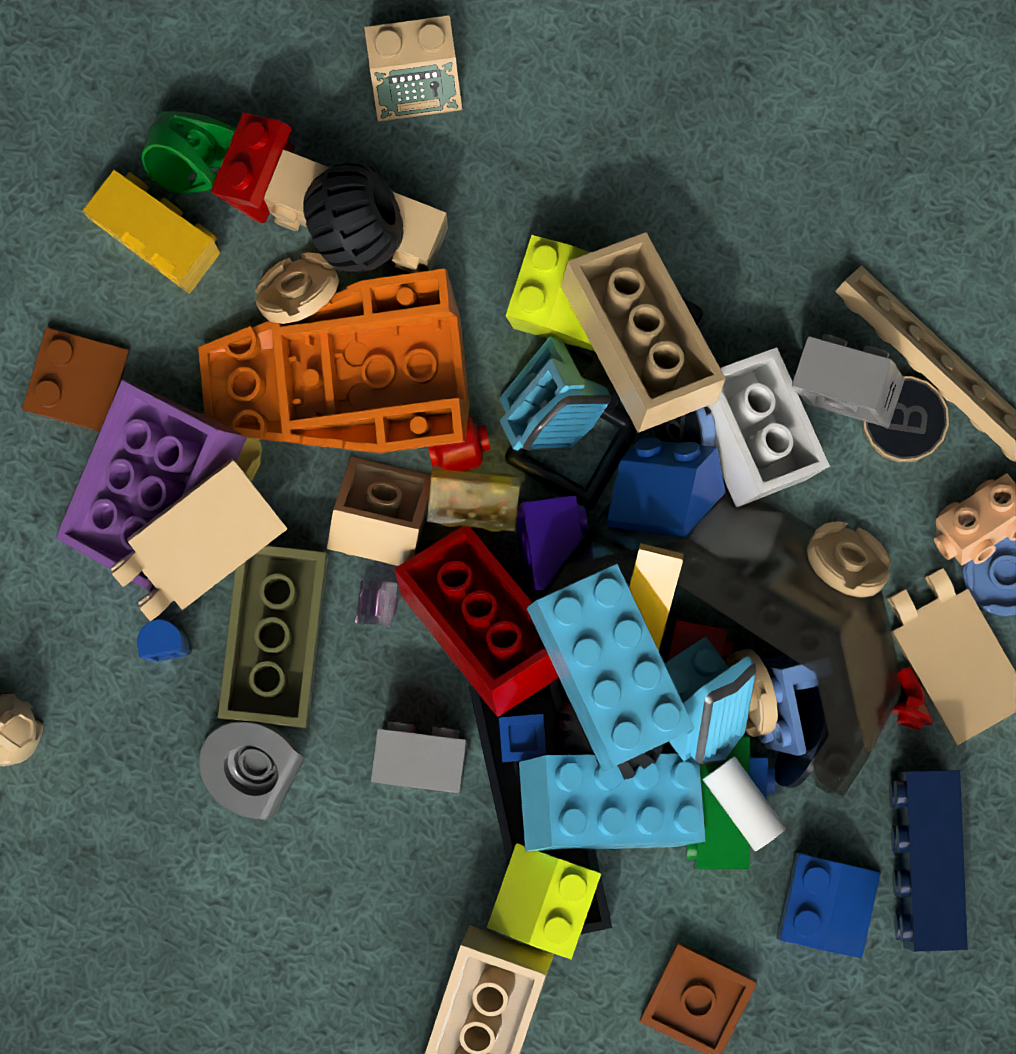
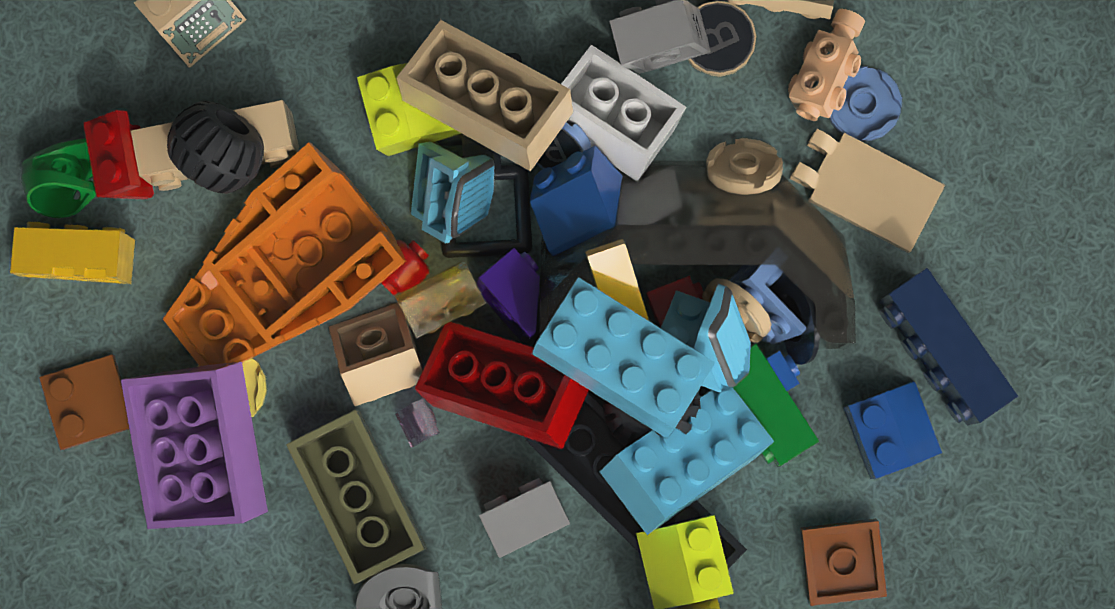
camera: 30 degrees left, 0 degrees up
tan tile [110,458,287,622] -> none
blue brick [137,620,192,663] -> none
tan tile [255,252,339,324] -> none
blue plate [499,714,547,762] -> none
white piece [703,756,787,851] -> none
red plate [891,667,933,730] -> none

